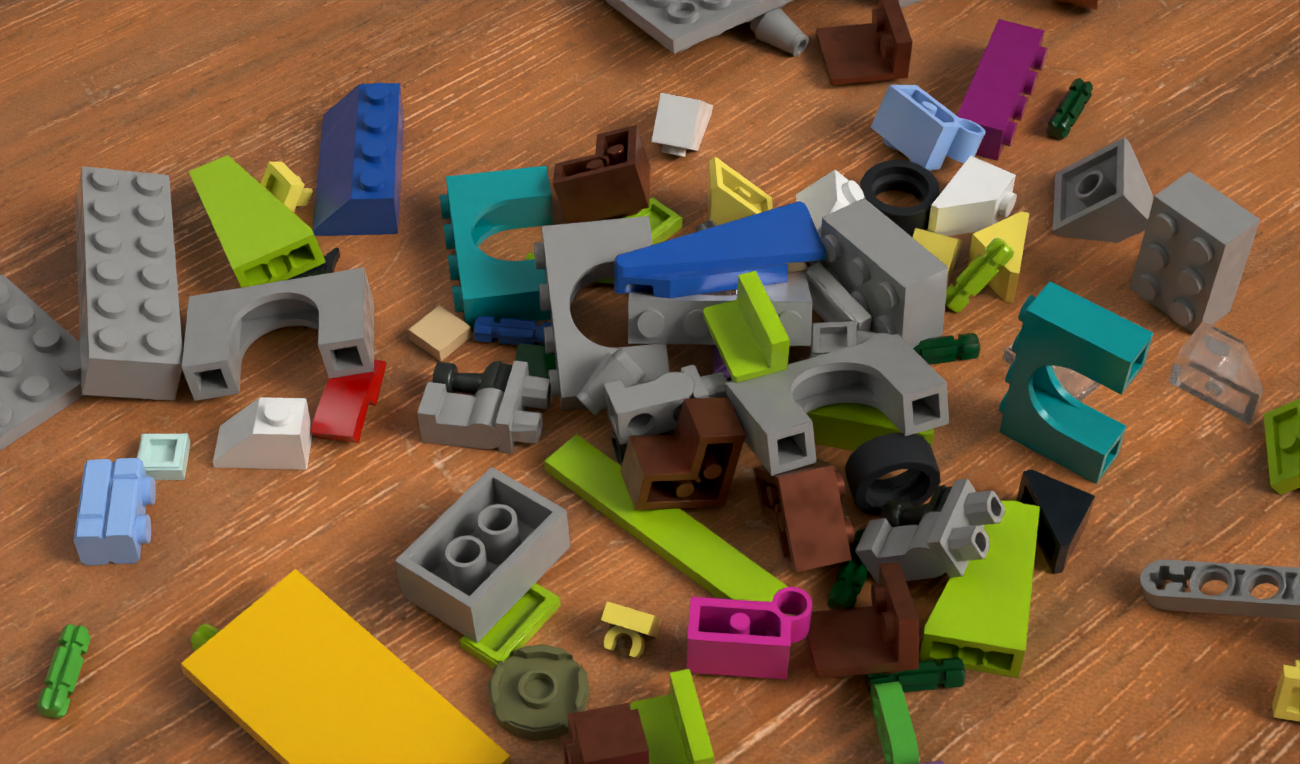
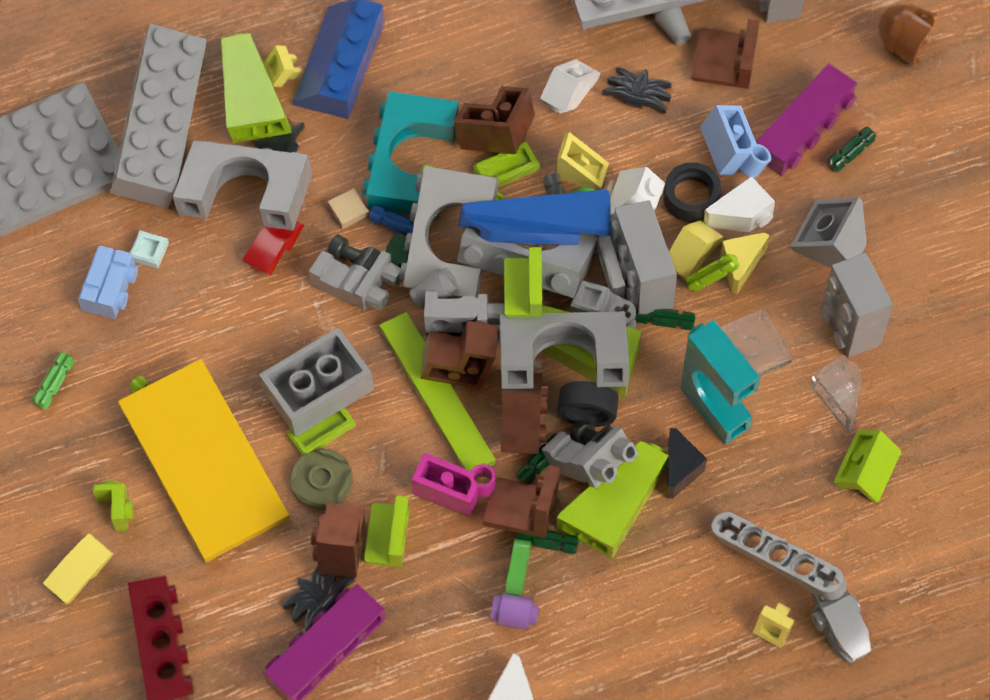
camera: 20 degrees right, 15 degrees up
white slope [213,397,313,470] -> none
light yellow tile [601,601,662,658] -> none
none -> black piece [602,67,672,114]

